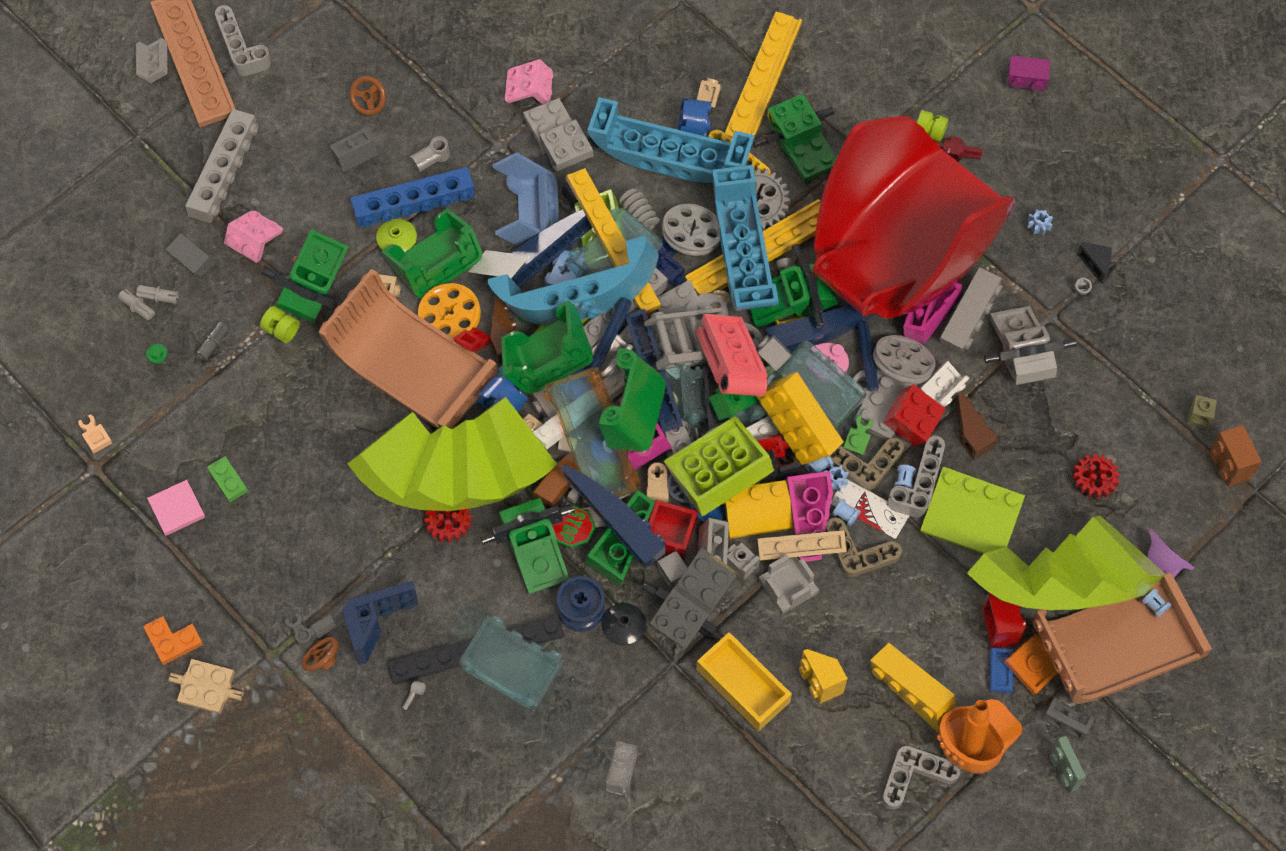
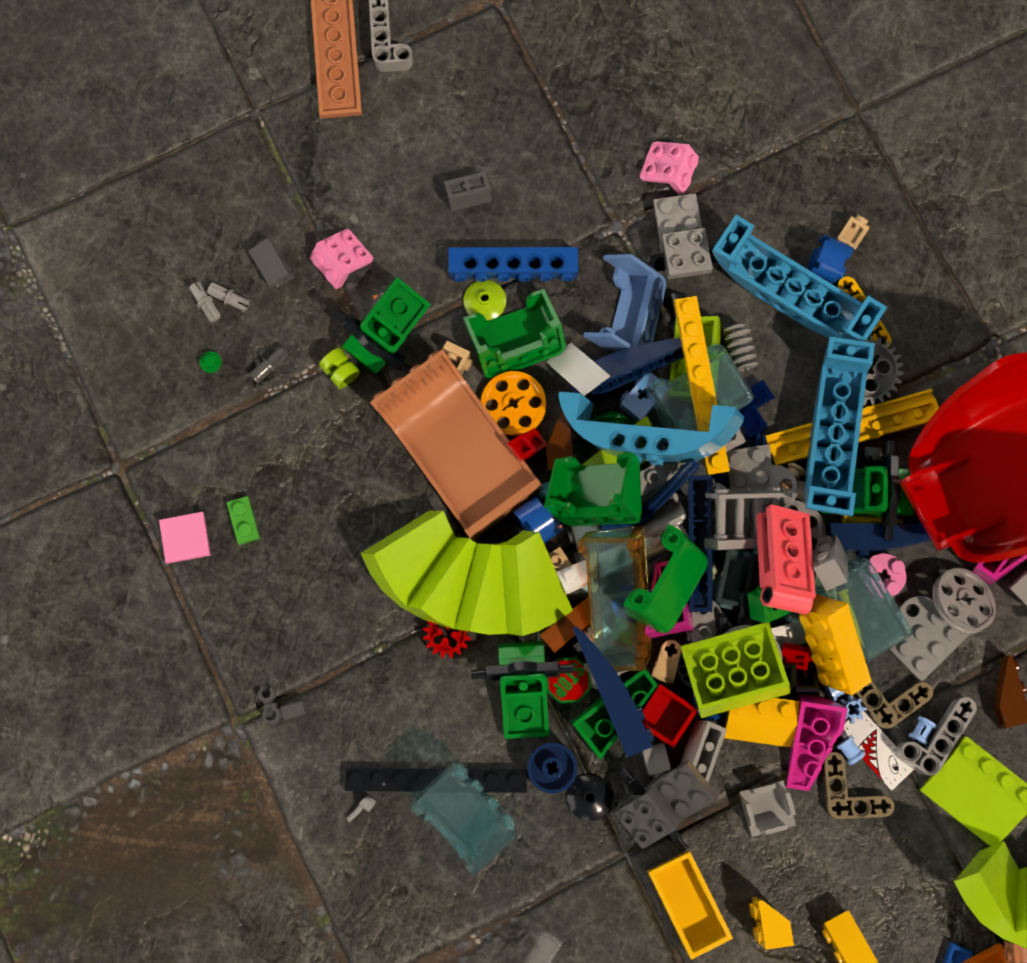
camera: 20 degrees right, 15 degrees up
light nougat plate [78,414,112,454] -> none
light grey bracket [136,38,168,83] -> none
orange plate [143,616,203,665] -> none
tan plate [169,659,244,714] -> none
light grey brick [185,109,258,223] -> none
dark orange piece [302,637,339,671] -> none
dark blue bracket [342,581,419,665] -> none
dark orange piece [350,76,386,115] -> none
light grey piece [410,136,450,172] -> none
light grey wedge [662,204,720,256] -> none
yellow plate [725,12,802,139] -> none
light grey brick [727,542,760,580] -> none
green piece [753,94,837,182] -> none
tan plate [758,530,846,560] -> none
bright green plate [843,415,873,455] -> none
dark blue axle [857,321,879,392] -> none
red piece [883,384,946,447] -> none
white bracket [919,361,969,407] -> none
red piece [982,592,1026,648] -> none

